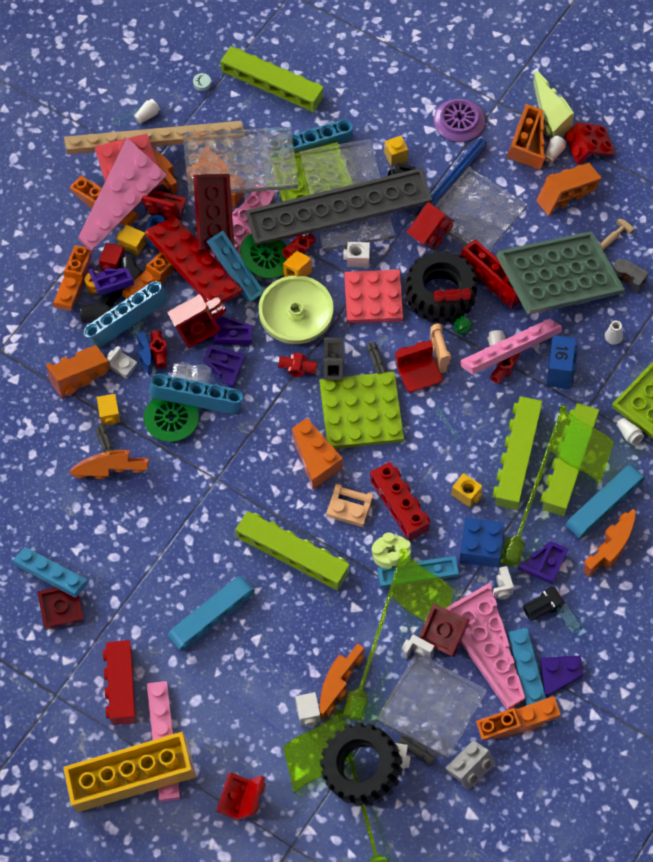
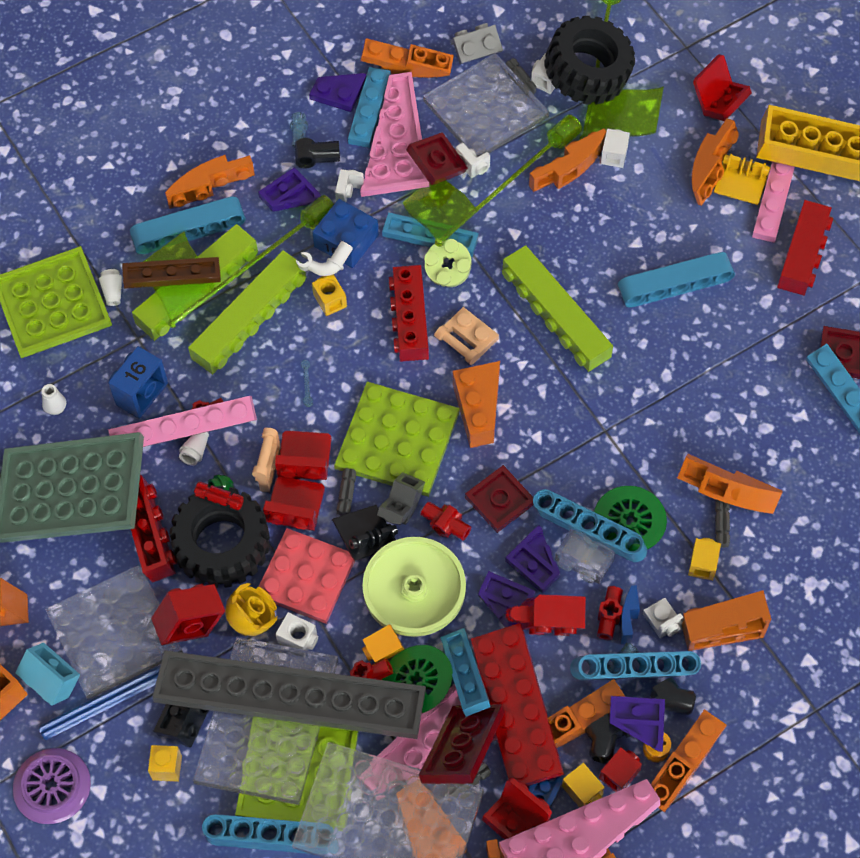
camera: 155 degrees left, 0 degrees up
none -> medium azure brick [15,643,80,705]
none -> reddish brown plate [122,257,221,289]
none -> yellow cylinder [225,583,278,637]
none -> red bracket [263,476,325,531]
none -> white piece [296,241,353,276]
none -> black hinge [332,505,398,561]
none -> dark red plate [465,465,534,533]
none -> orange slope [692,118,739,206]
none -> yellow hinge [713,154,771,205]

